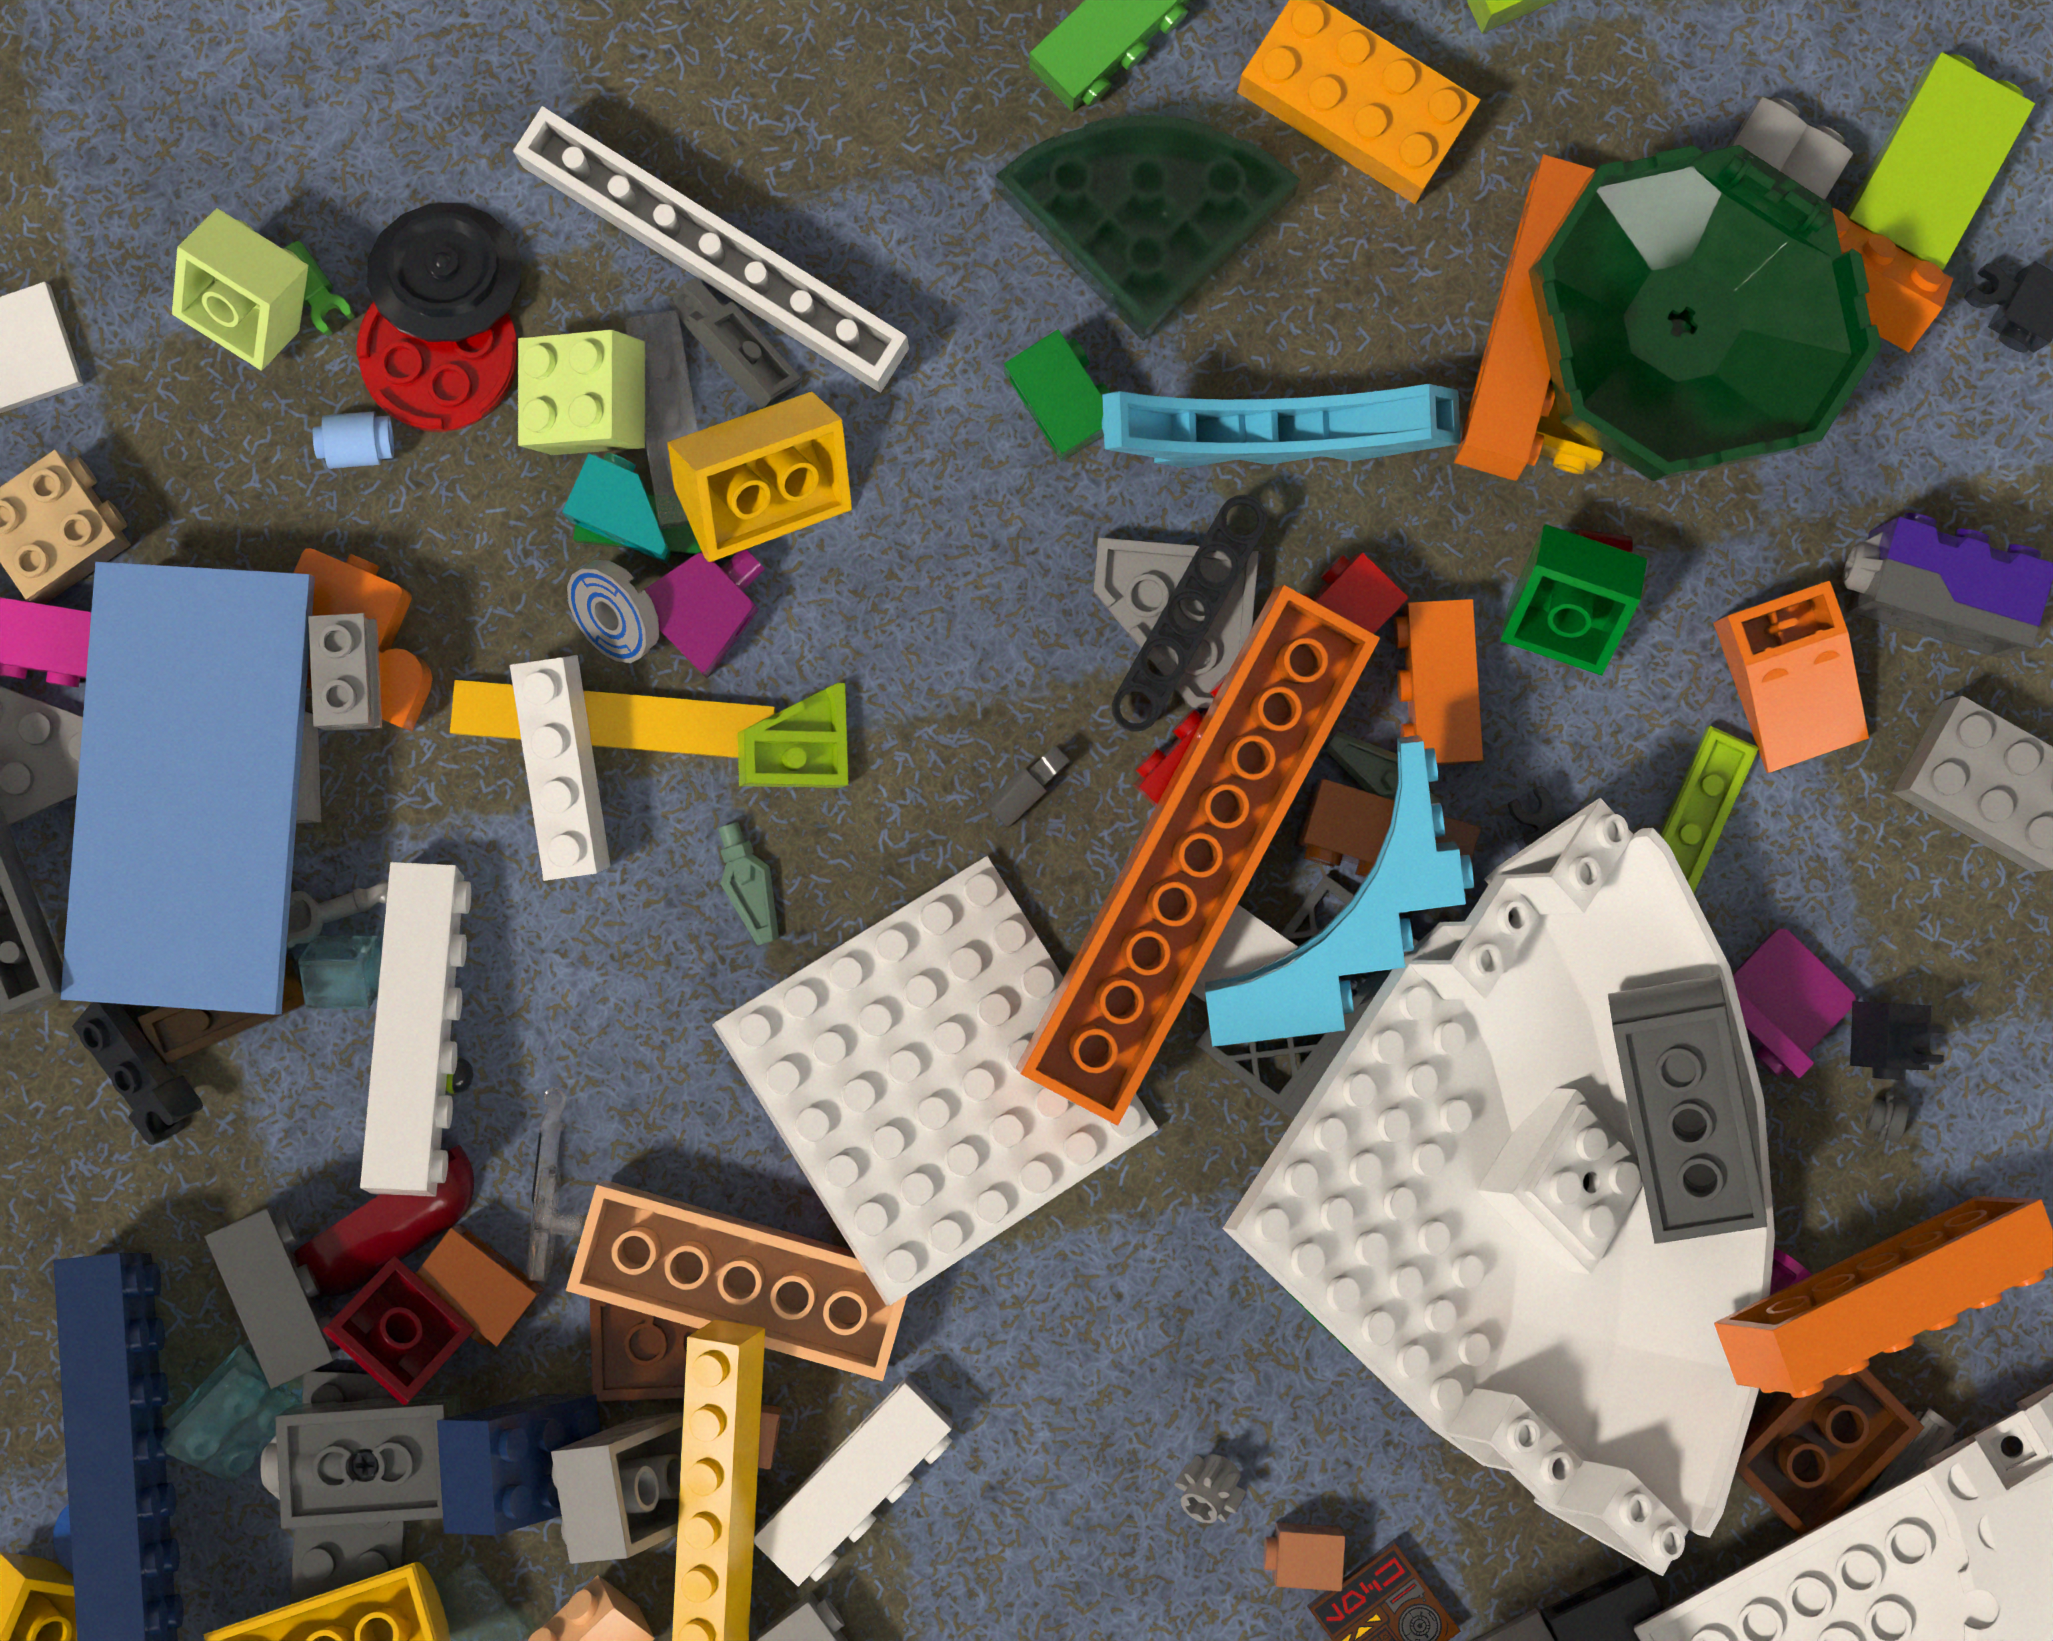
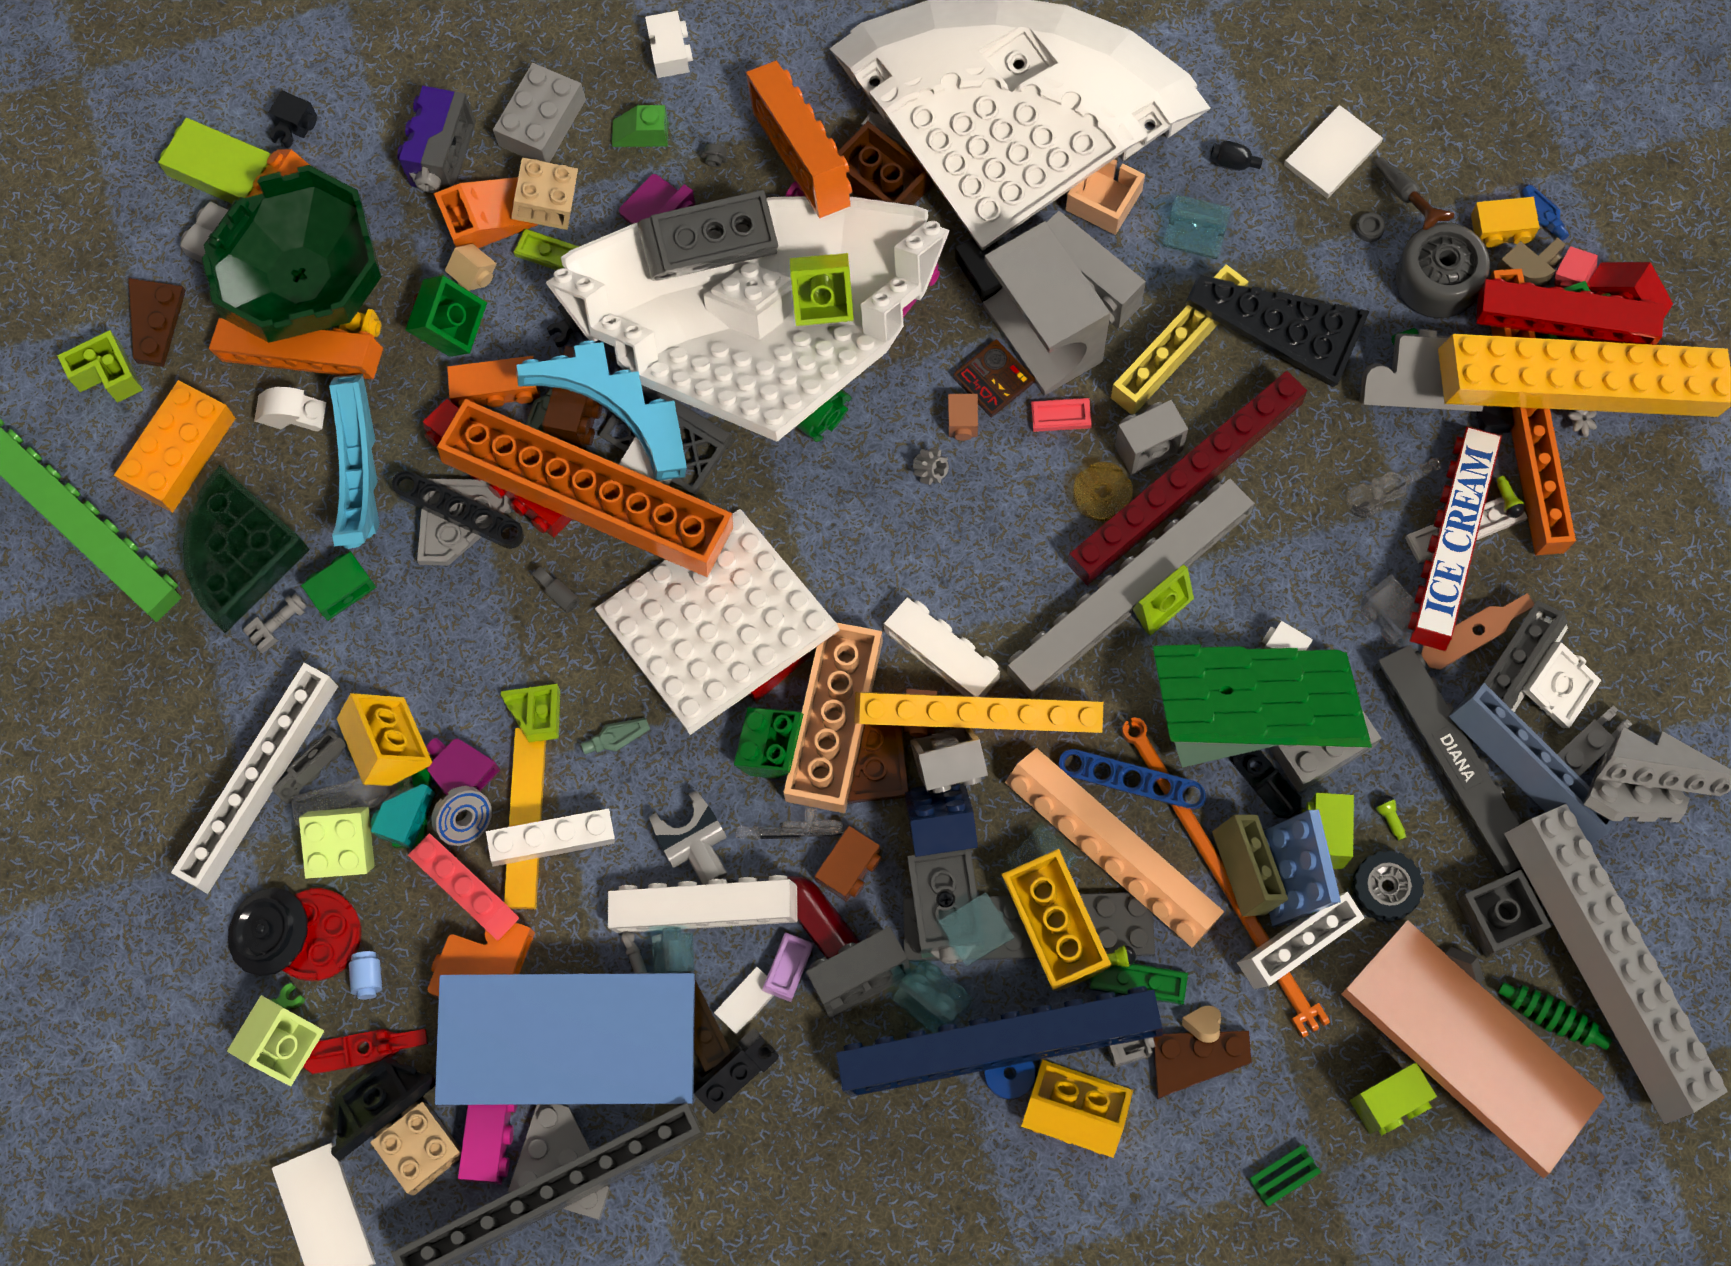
camera: 85 degrees left, 15 degrees down
light grey hinge [308,613,382,731] -> none
dark red slope [322,1255,475,1406] -> none
black brick [1850,1001,1945,1080] -> none
none -> reddish brown wing [129,278,186,367]
none -> light grey hinge [243,593,308,653]
none -> white brick [254,387,326,431]
none -> red piece [303,1029,428,1074]
none -> black wing [331,1057,436,1162]
none -> coral brick [408,833,519,941]
none -> tan brick [445,243,497,291]
none -> tan brick [511,157,578,230]
none -> bright green slope [612,105,669,147]
none -> light grey connector [649,790,728,885]
none -> white tile [714,967,774,1035]
none -> green slope [734,707,804,779]
none -> lavender tile [762,932,814,1002]
none -> lime brick [790,253,854,326]
none -> clear light blue piece [938,893,1014,967]

